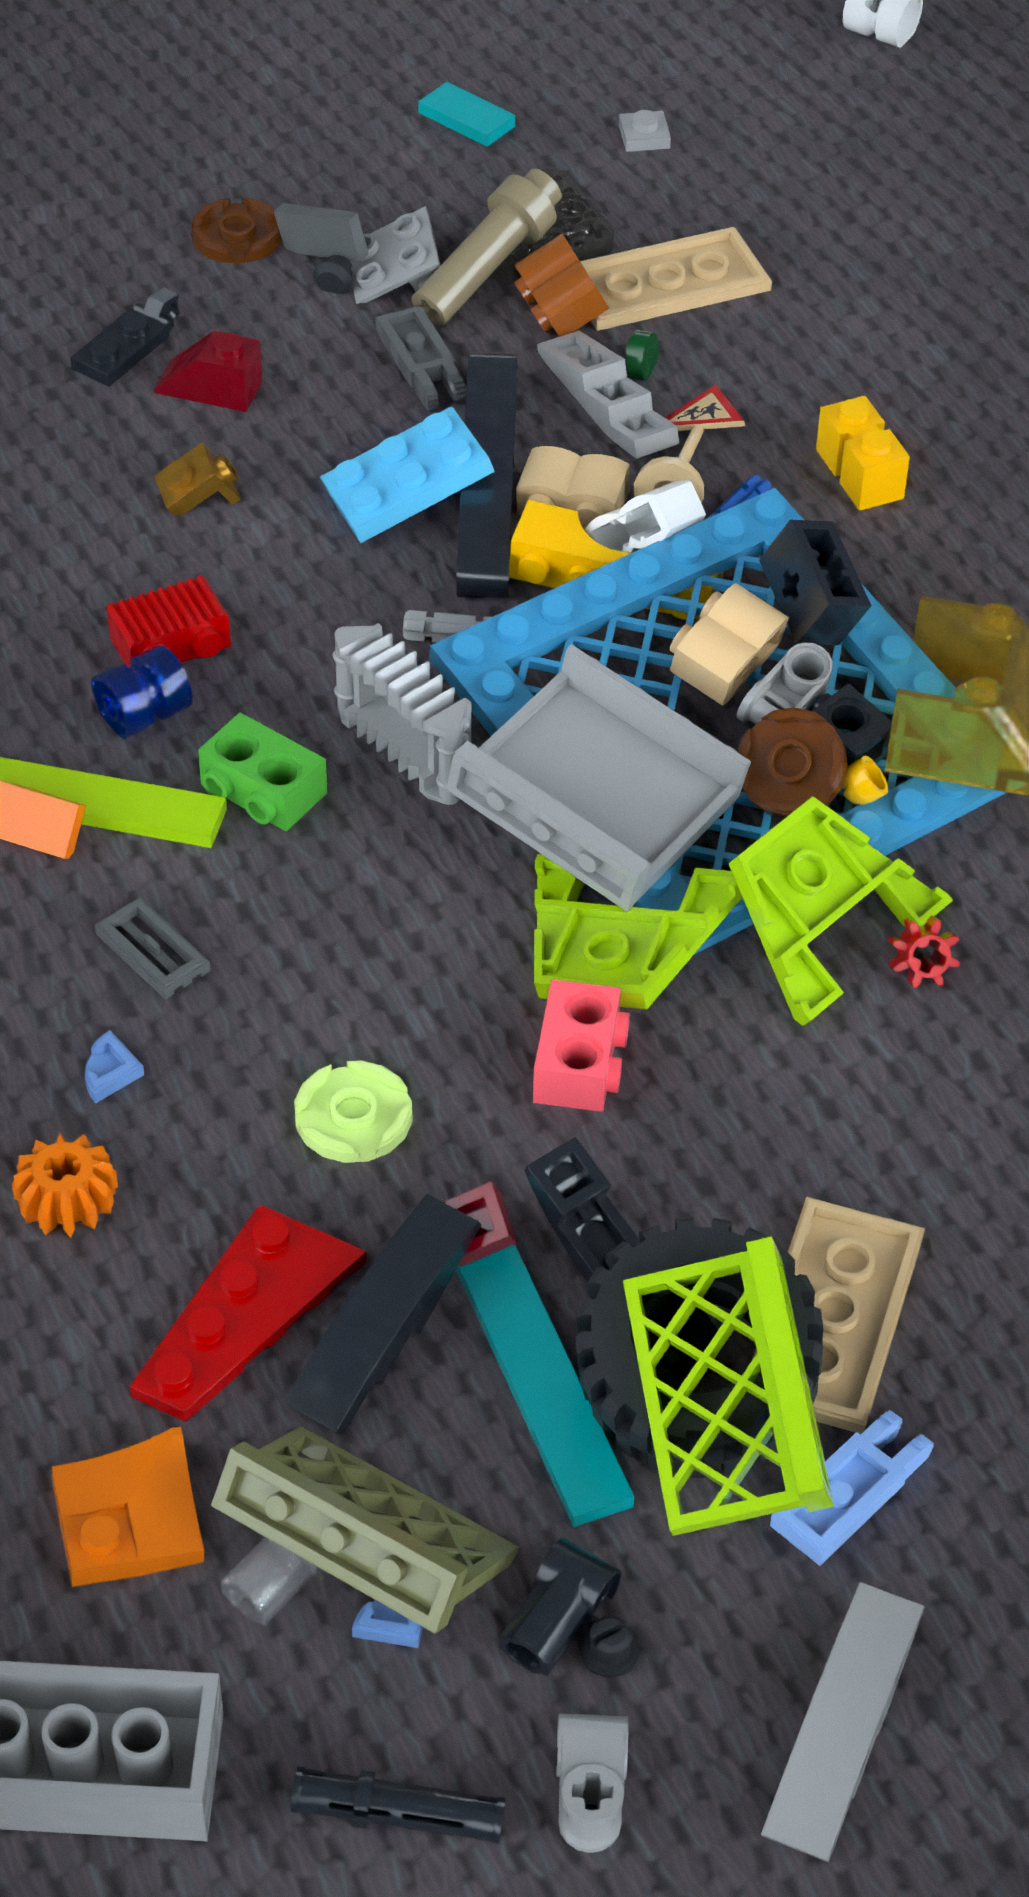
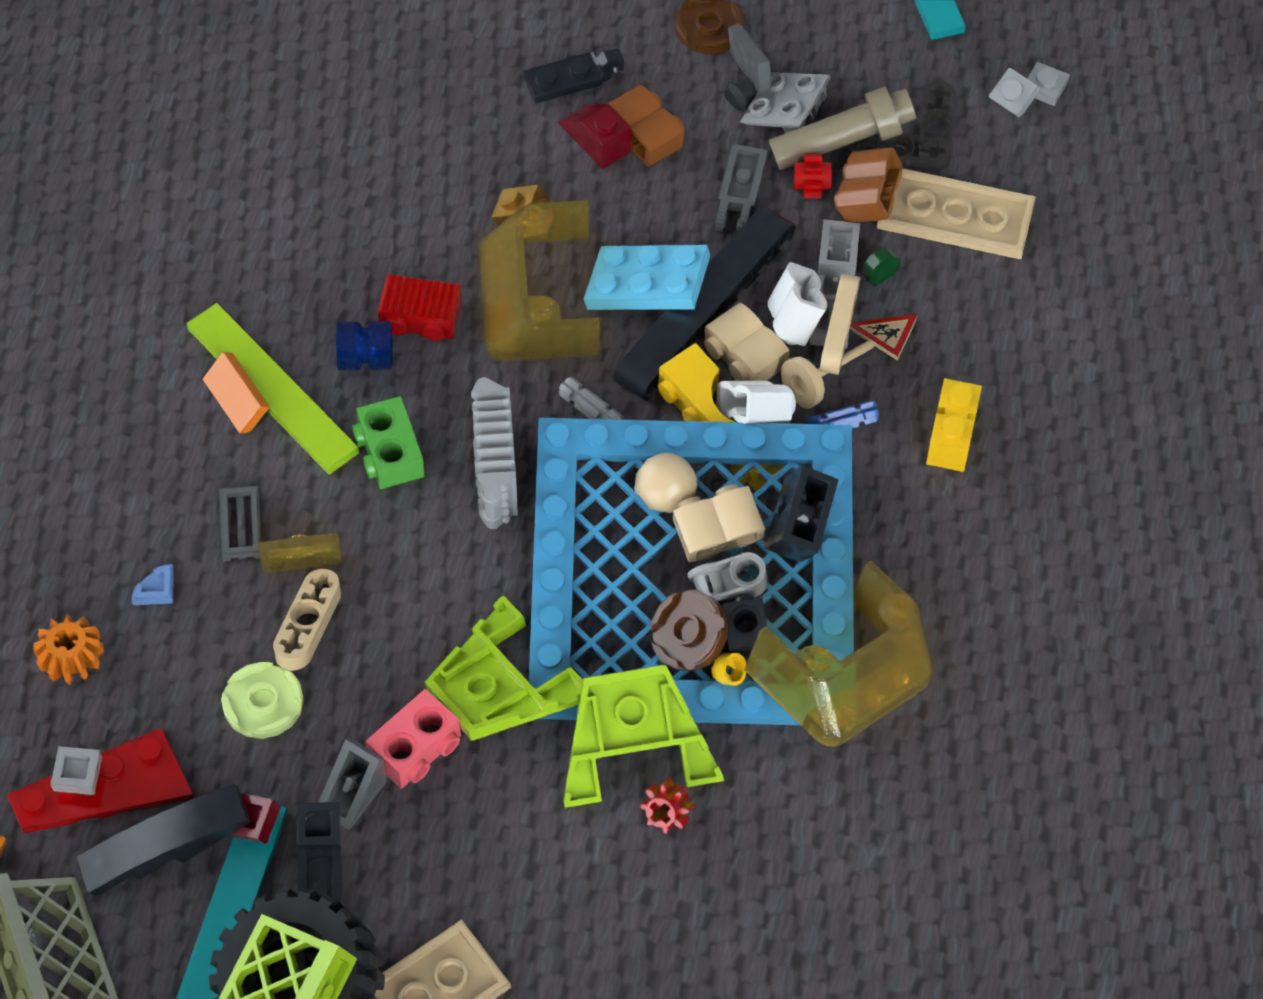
camera: 35 degrees right, 10 degrees up
light grey panel [446,644,751,912] -> none
none -> light grey plate [51,746,102,795]
none -> clear yellow plate [258,532,342,574]
none -> tan beam [273,569,341,671]
none -> dark grey slope [318,737,387,830]
none -> clear yellow windscreen [479,200,600,362]
none -> dark orange brick [607,85,685,167]
none -> tan hair [634,453,697,513]
none -> white brick [768,262,827,346]
none -> red gear [794,154,832,198]
none -> tan beam [820,273,860,375]
none -> light grey plate [988,67,1041,118]

